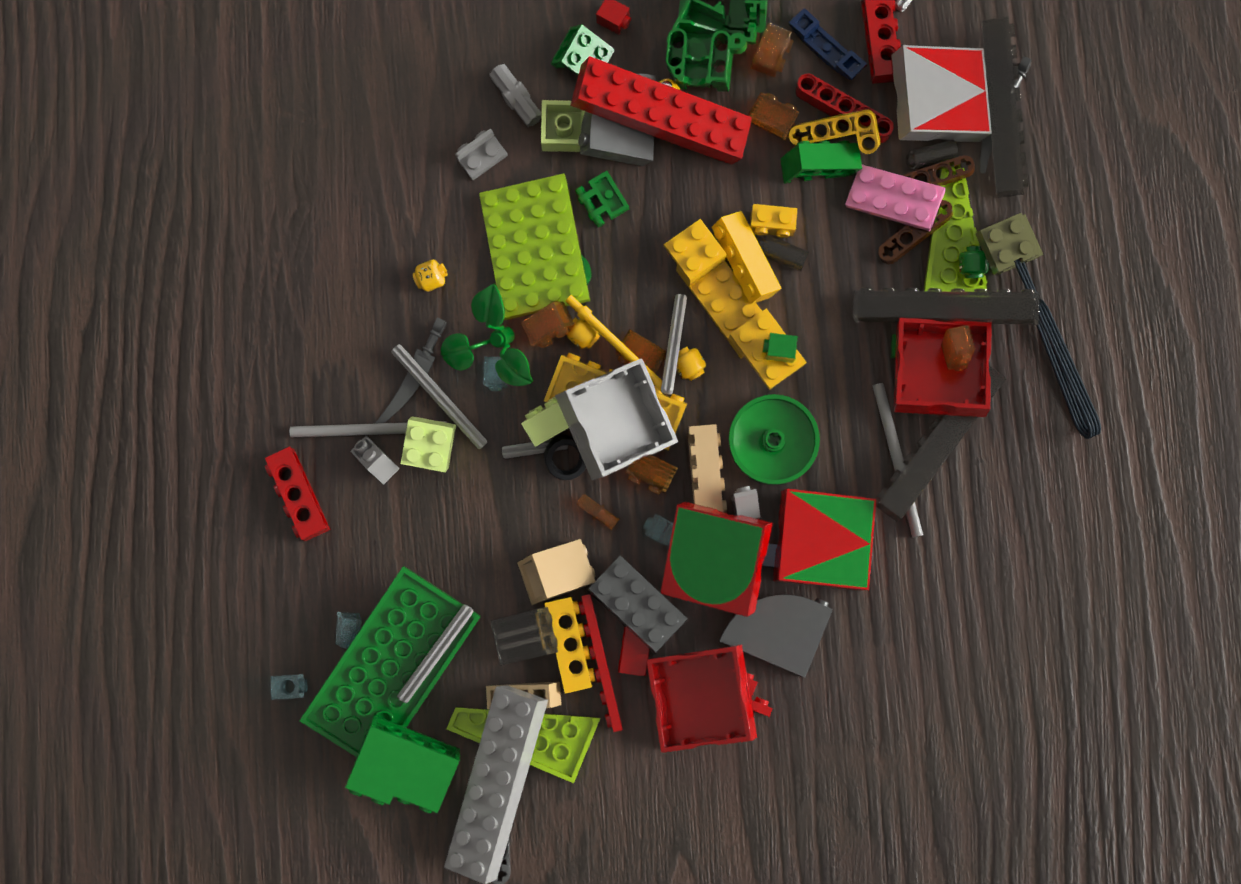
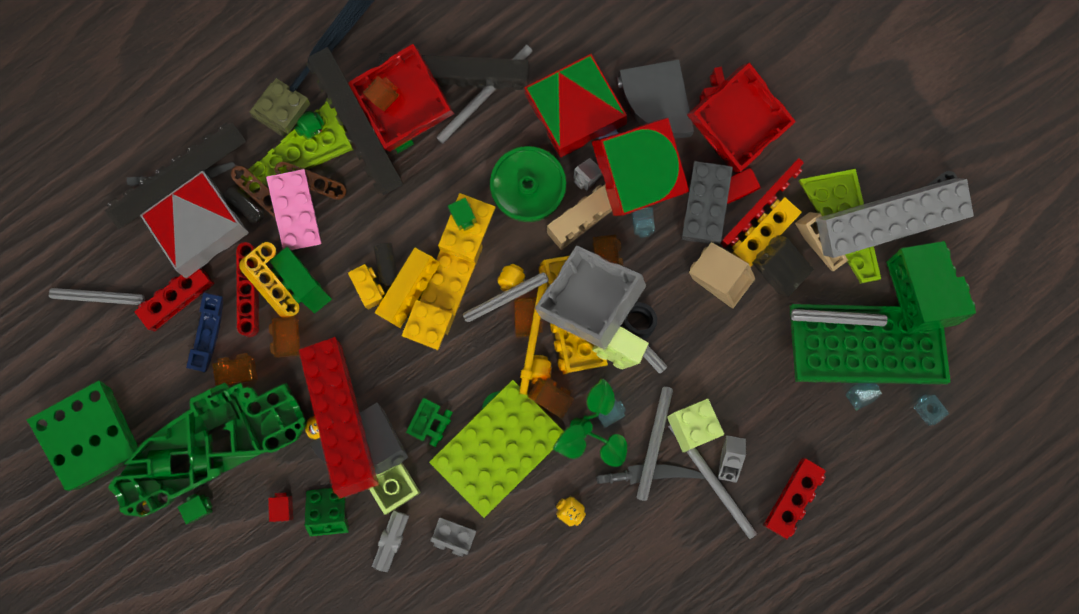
camera: 125 degrees left, 0 degrees up
clear orange axle [577,494,620,531] -> none

